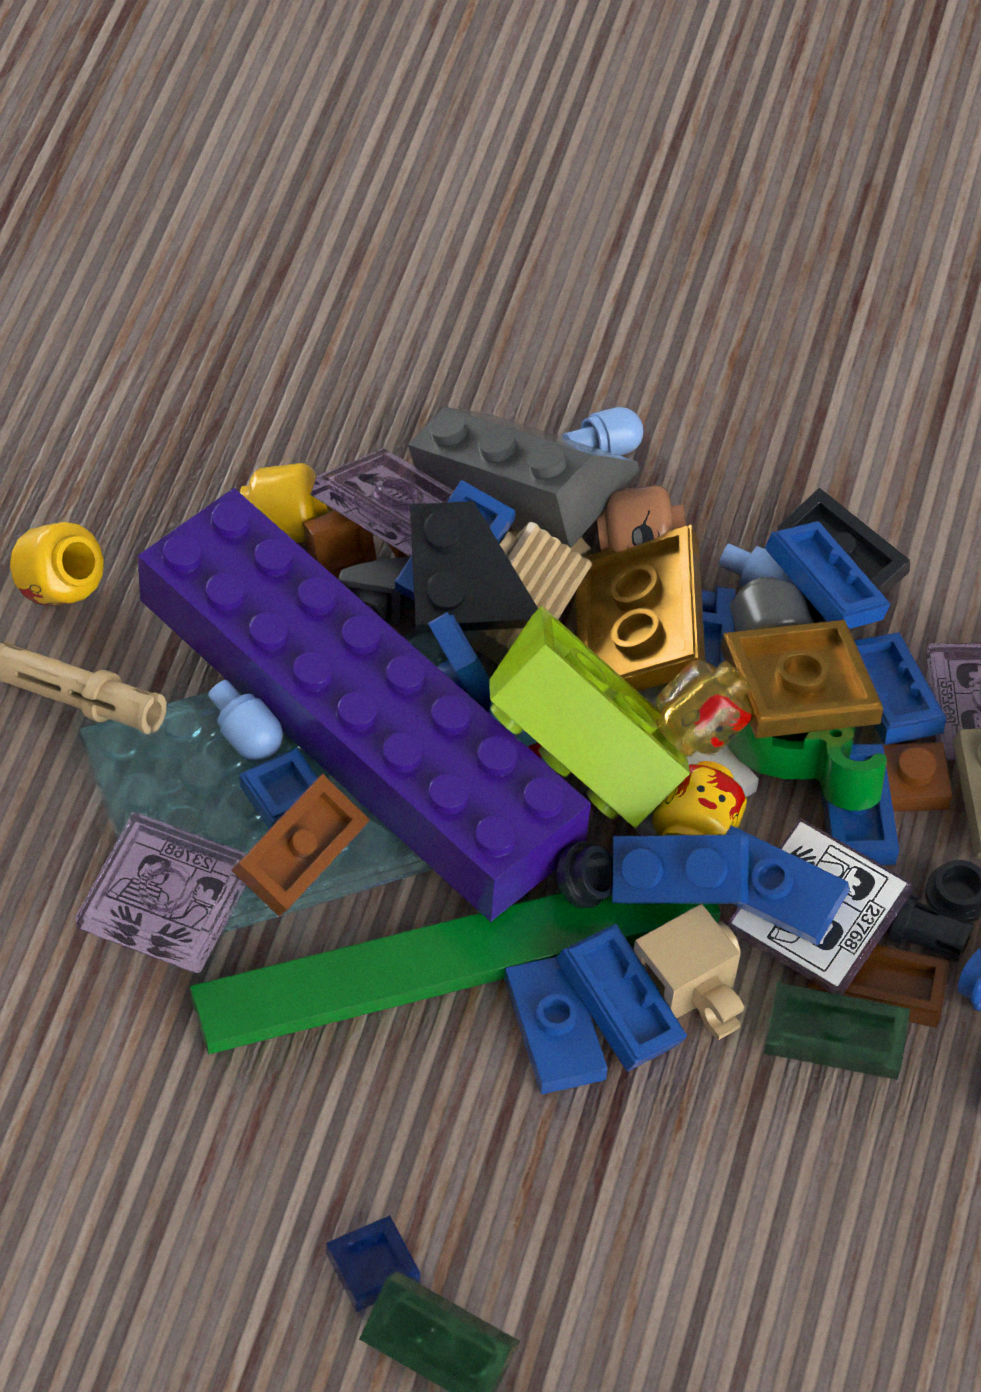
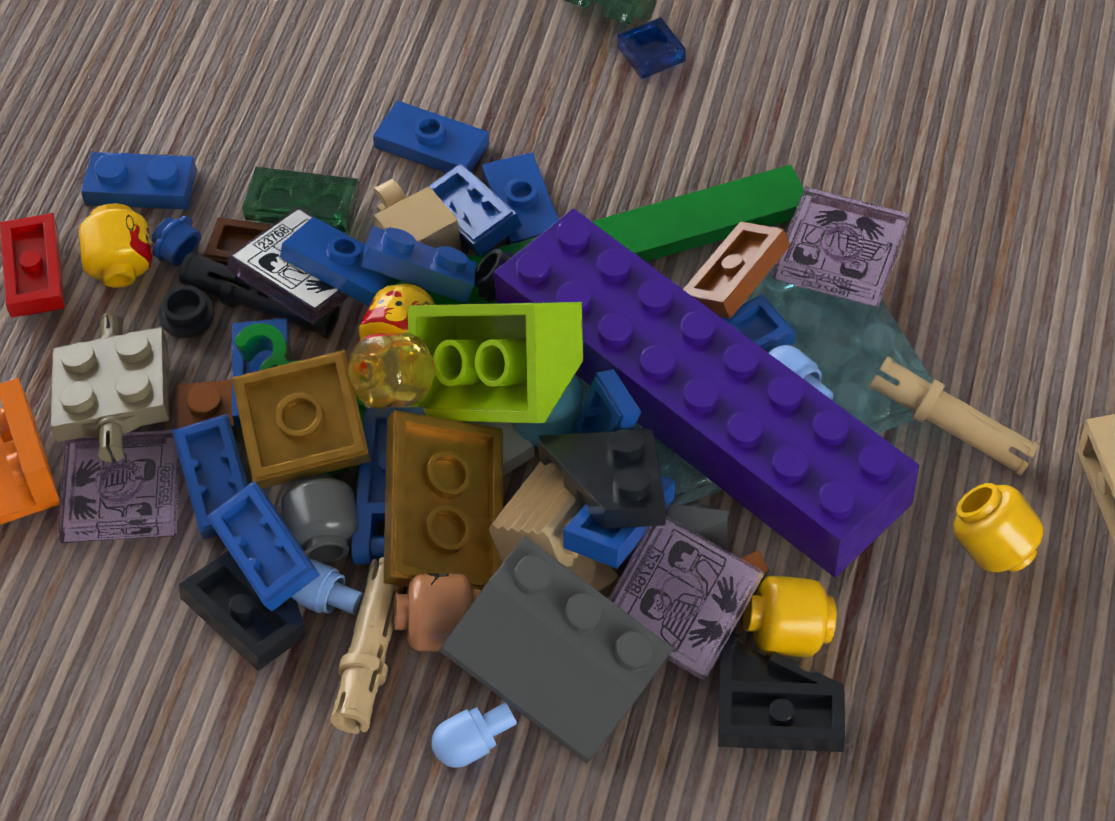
camera: 175 degrees left, 0 degrees up
none -> tan pin [330,557,404,734]
none -> blue plate [373,100,490,173]
none -> black wing [718,631,845,752]

